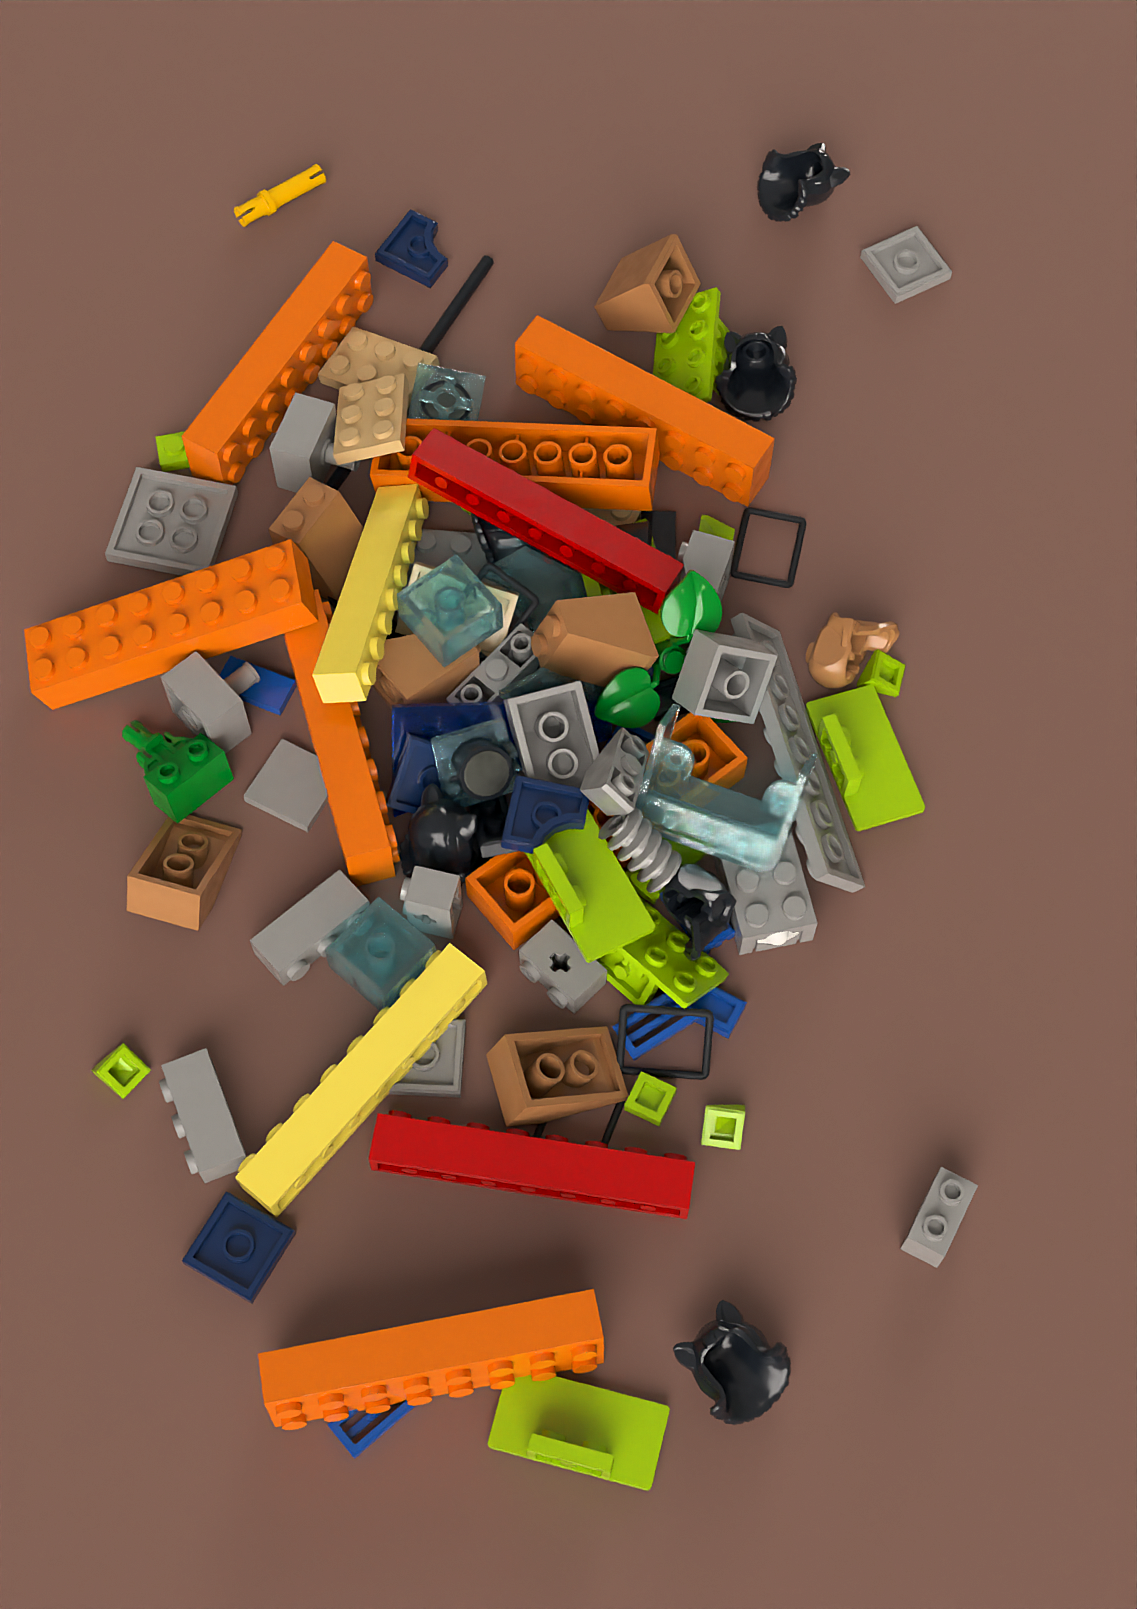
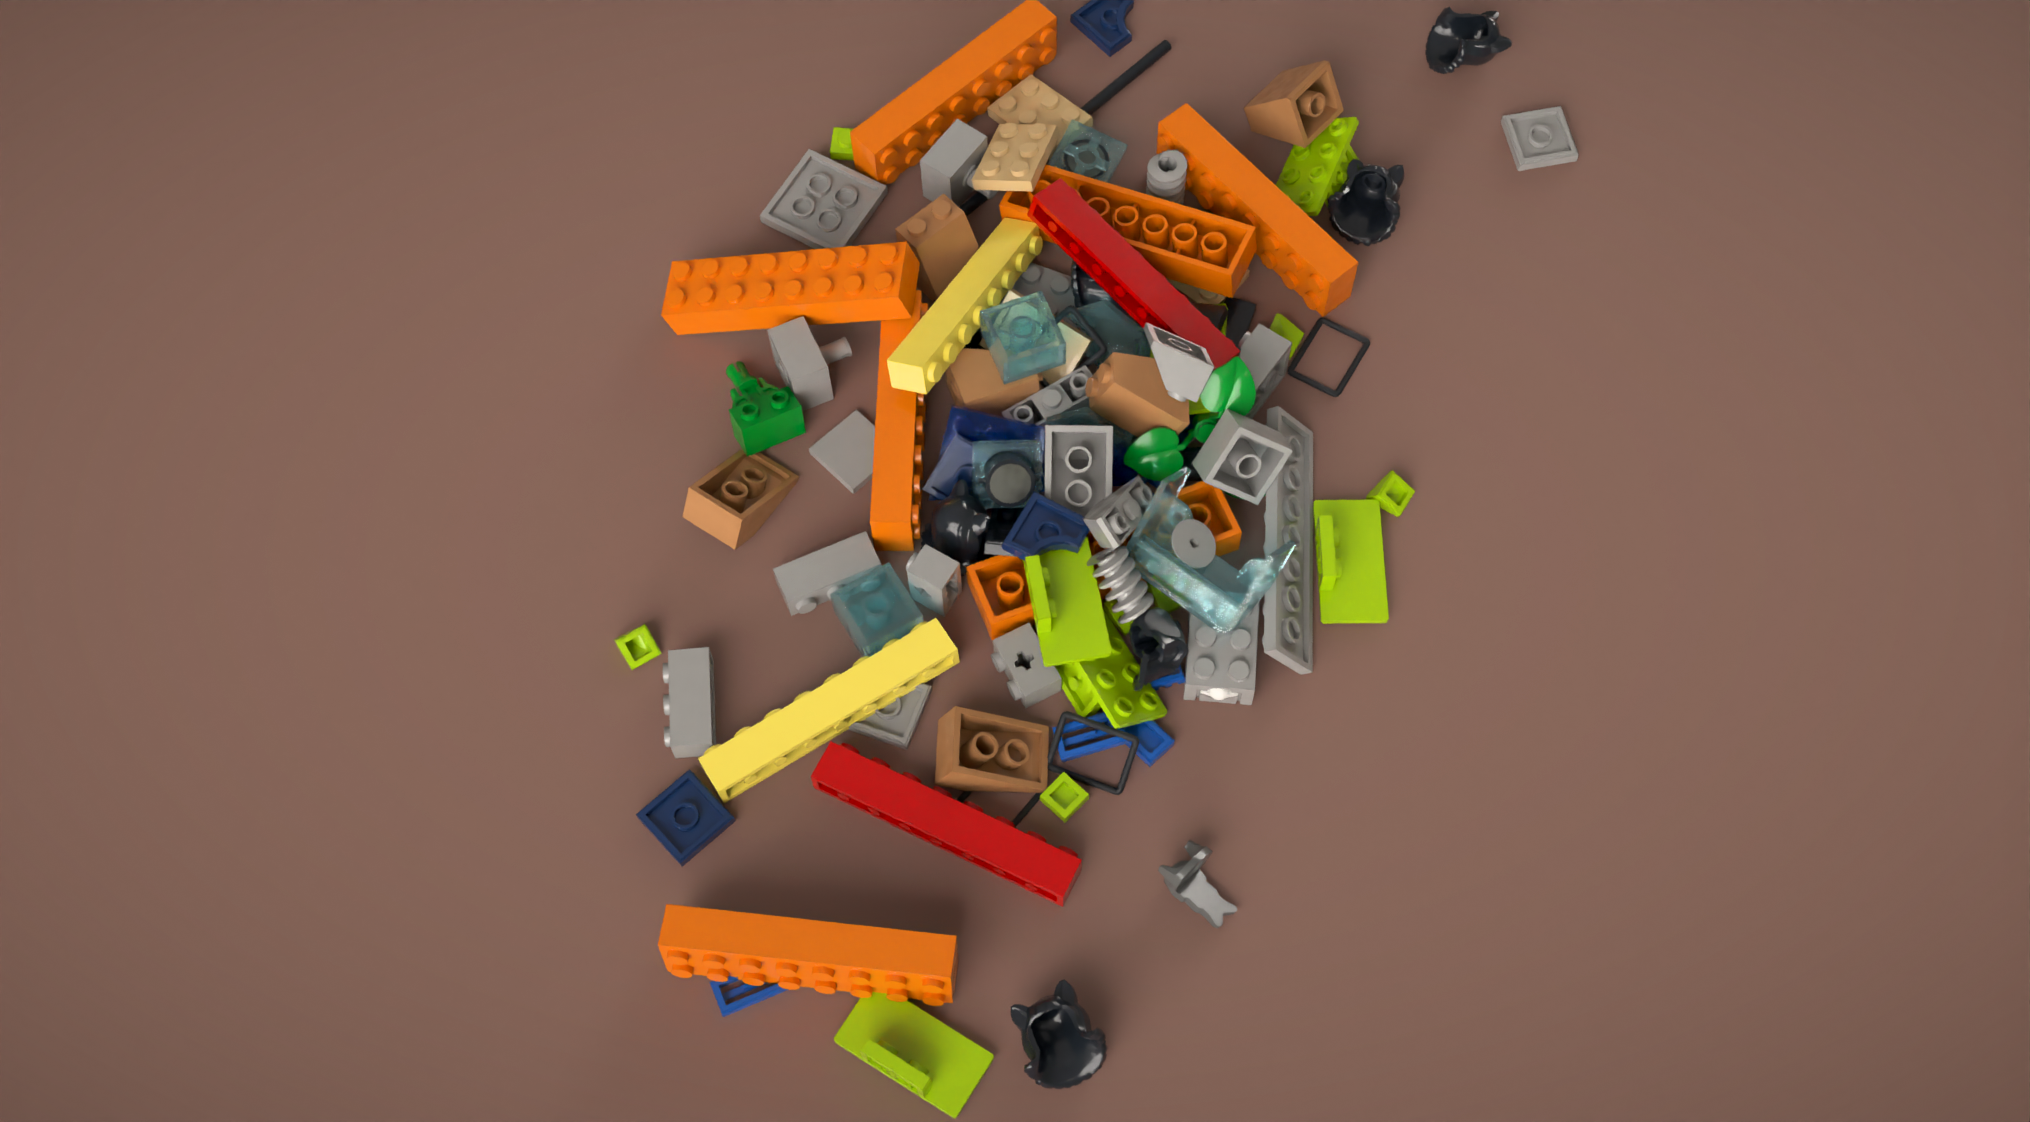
camera: 20 degrees right, 0 degrees up
blue tile [219,655,297,716] -> none
lime slope [701,1105,745,1150] -> none
medium nougat head [806,612,900,689] -> none
light grey brick [900,1167,978,1268] -> none
none -> light grey slope [1143,322,1214,403]
none -> light grey piece [1146,150,1187,205]
none -> dark grey hair [1158,840,1238,928]
none -> light grey piece [1171,519,1216,568]

